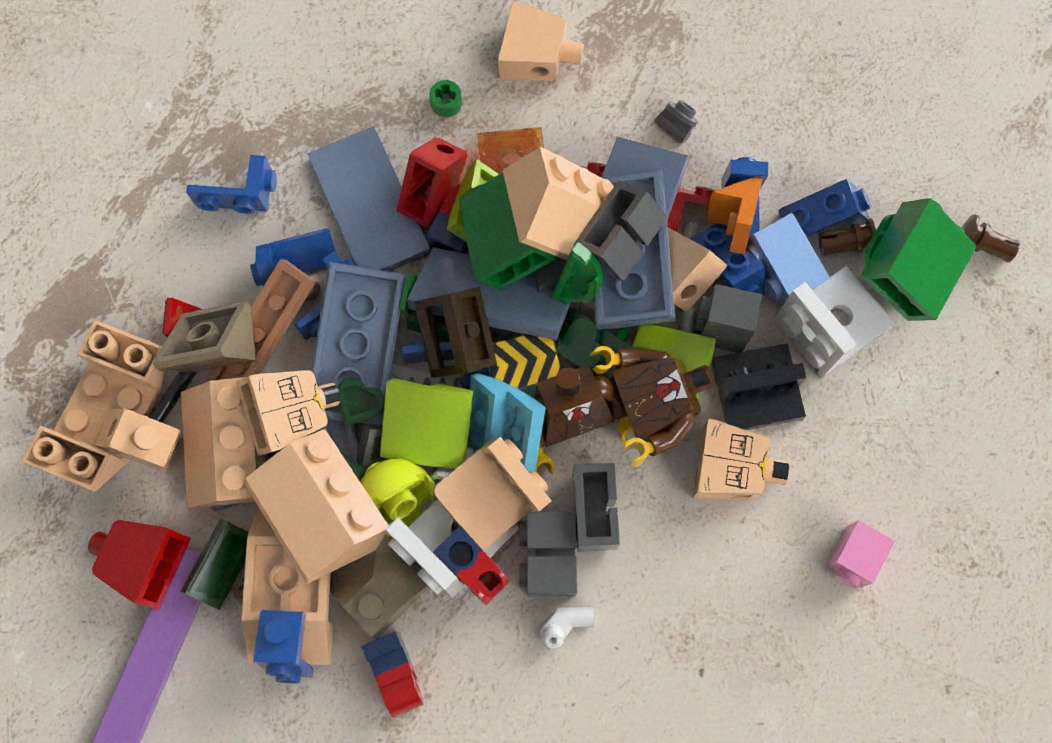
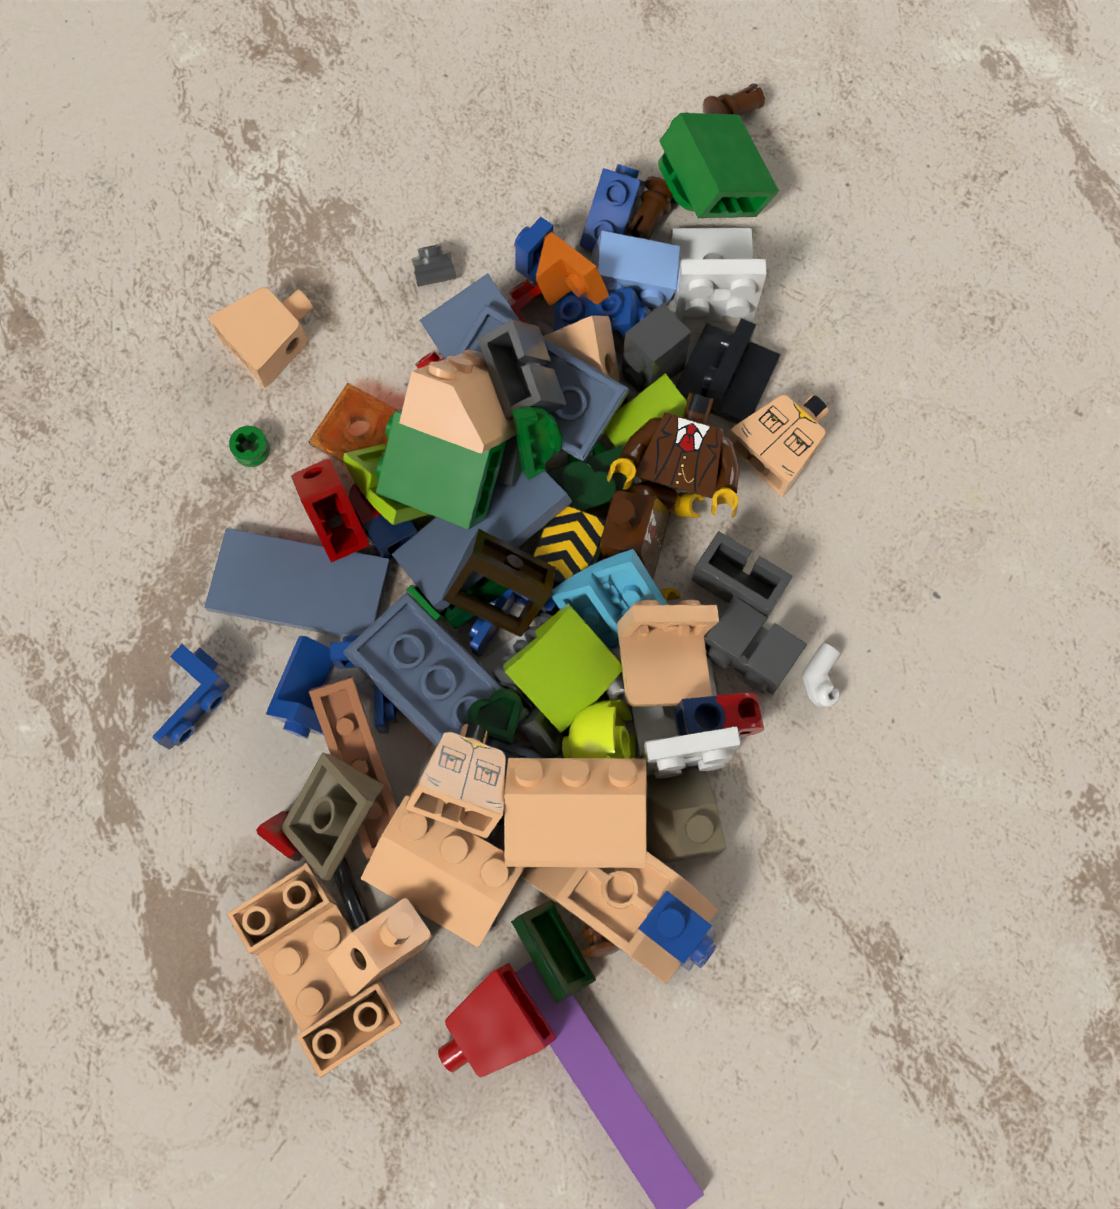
camera: 55 degrees left, 0 degrees up
leg [361,631,424,718] -> none
bright pink brick [827,520,895,588] -> none

